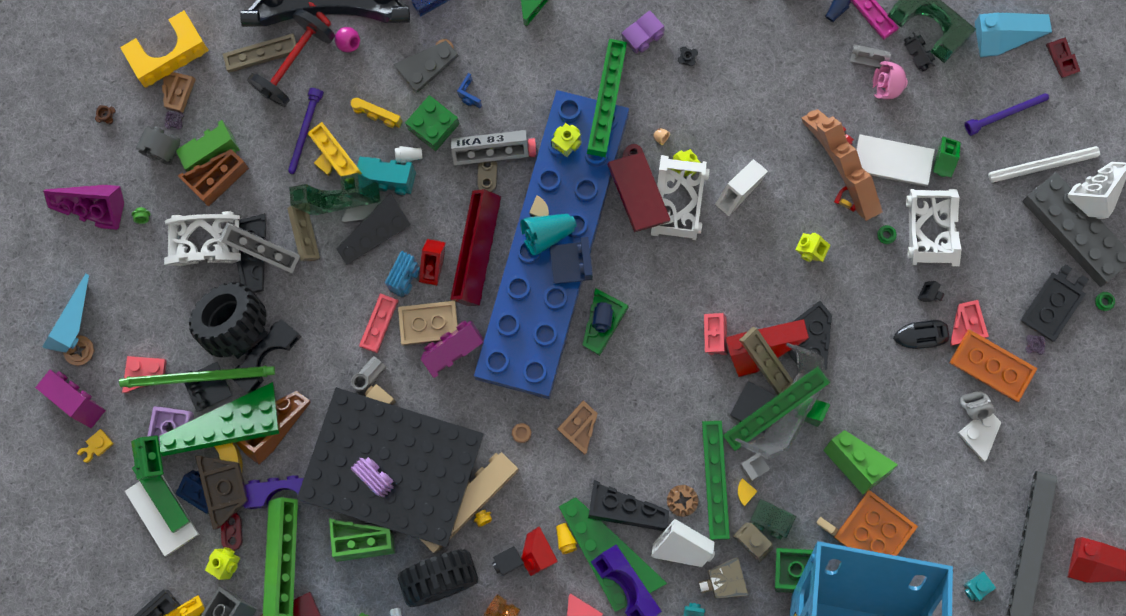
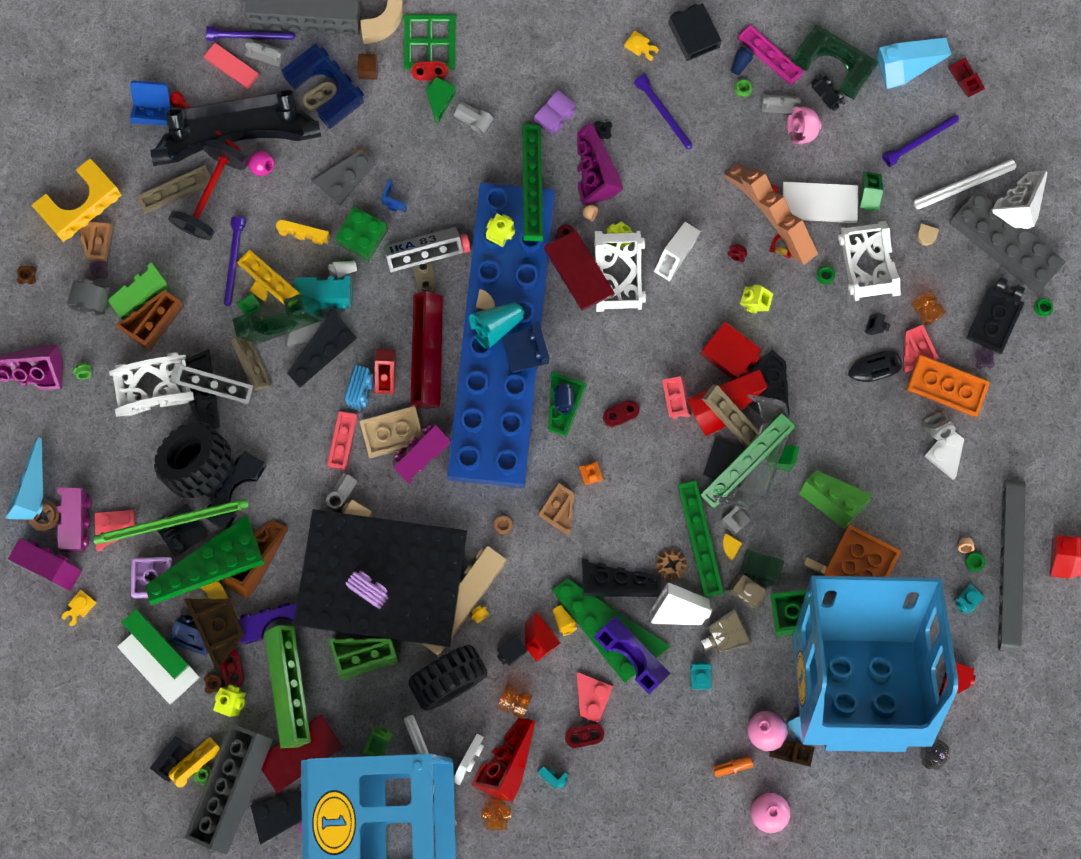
camera: 20 degrees left, 0 degrees up
green brick [131,436,164,480] -> none
none -> magenta wedge [57,488,92,552]
none -> reddish brown plate [204,673,224,694]
none -> green tile [236,292,263,319]
none -> light grey piece [454,102,494,135]
none -> magenta wedge [577,123,623,205]
none -> orange tile [579,461,603,486]
none -> dark red plate [603,400,639,428]
none -> dark purple piece [634,74,692,149]
none -> red brick [700,322,761,380]
none -> dark red plate [727,244,747,263]
none -> bright green plate [735,80,753,98]
none -> clear orange wheel [911,291,947,326]
none -> tan tile [917,224,939,246]
none -> light nougat hinge [958,537,974,553]
none -> green tile [965,552,985,572]

